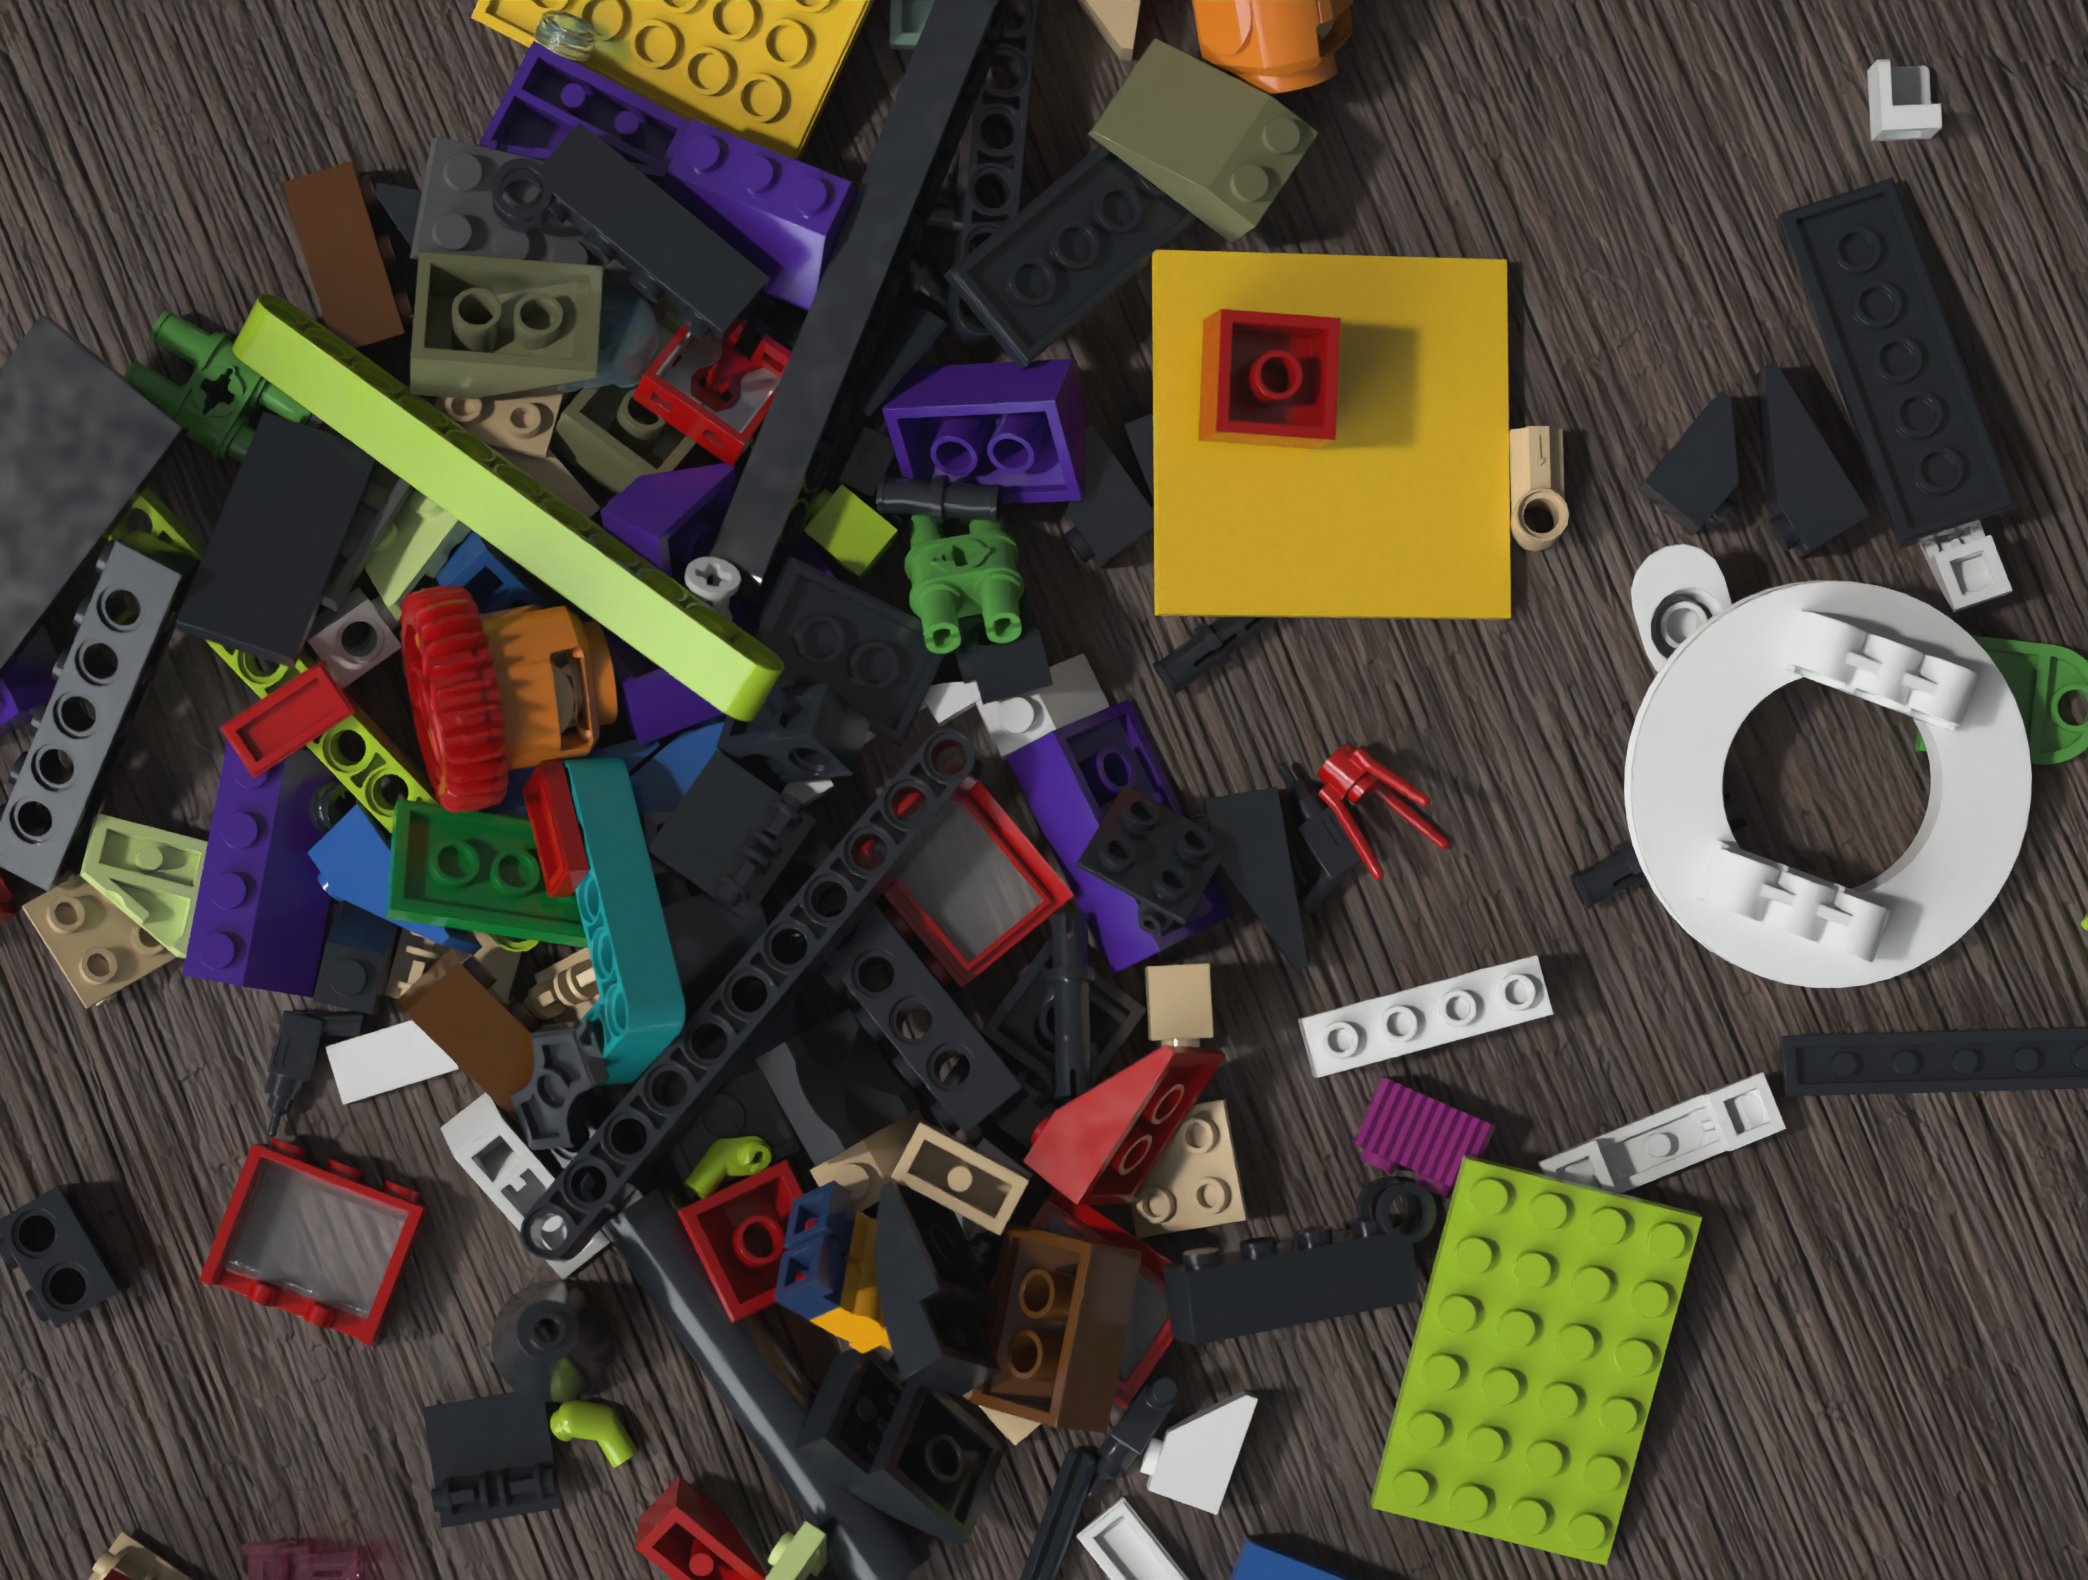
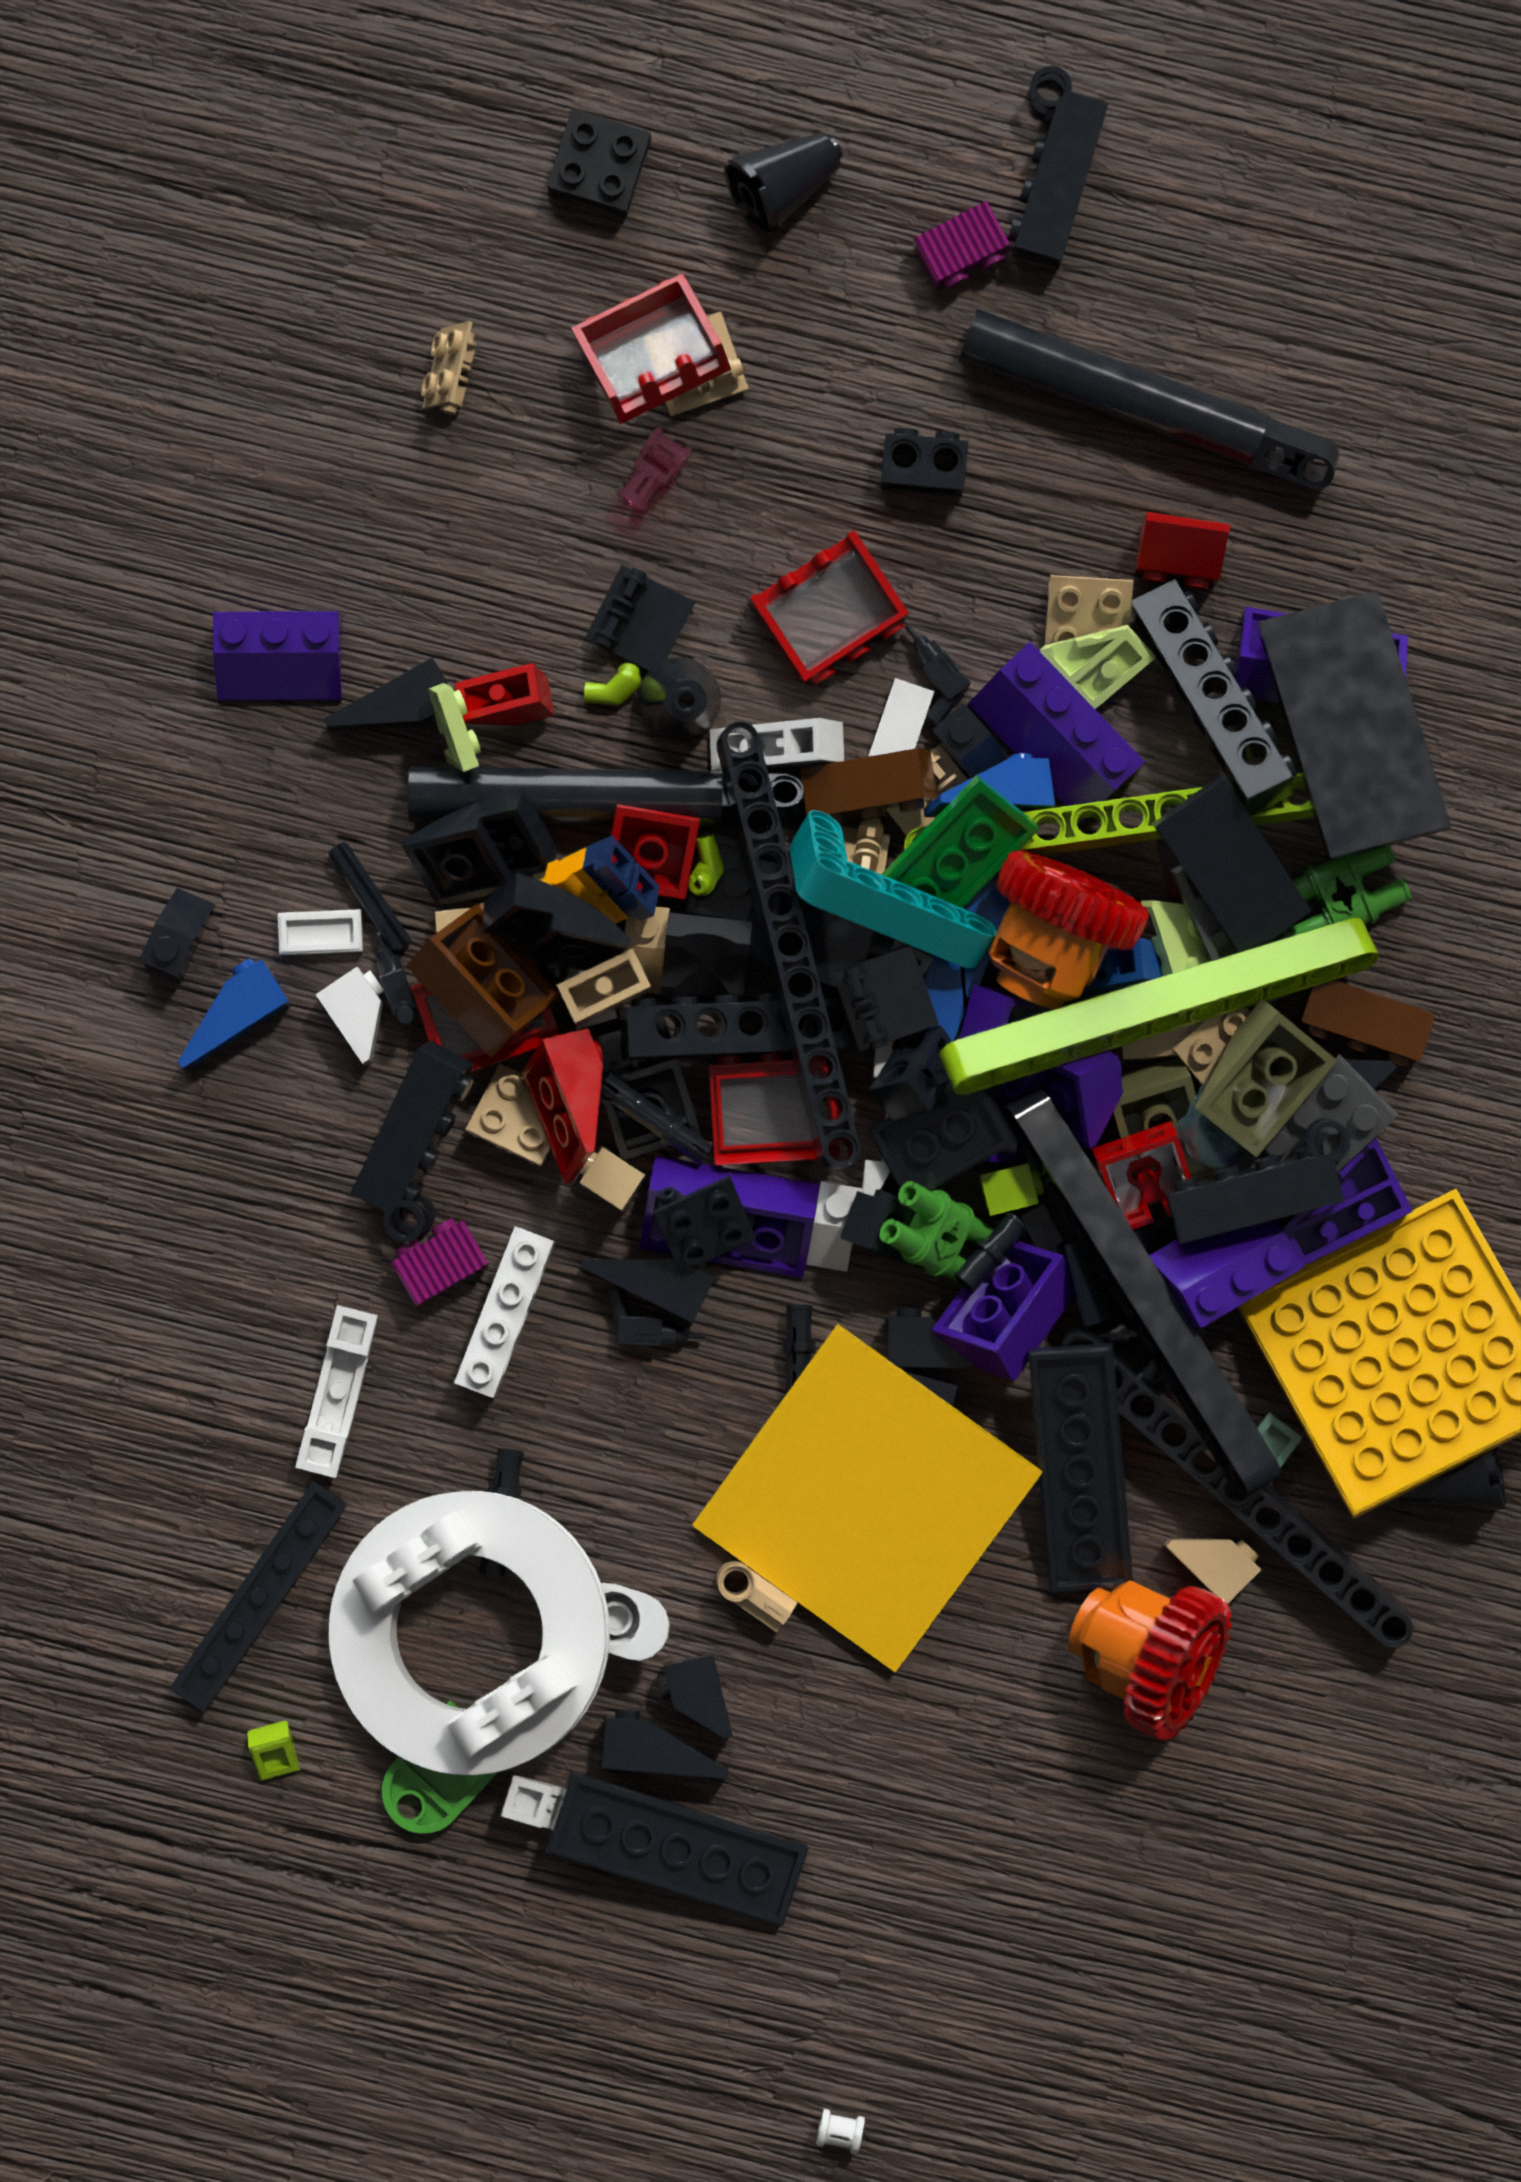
camera: 125 degrees right, 0 degrees up
red tile [220,659,359,779] -> none
white brick [307,587,402,688] -> none
black bush [309,780,364,833] -> none
black tile [510,1020,610,1150] -> none
red tile [522,759,589,898] -> none
clear light blue tile [534,10,598,61] -> none
white bush [685,557,741,621] -> none
olive slope [1088,38,1319,243] -> none
red brick [1198,309,1341,449] -> none
red plant [1317,742,1450,880] -> none
lime plate [1370,1154,1702,1566] -> none
white panel [1867,59,1942,141] -> none

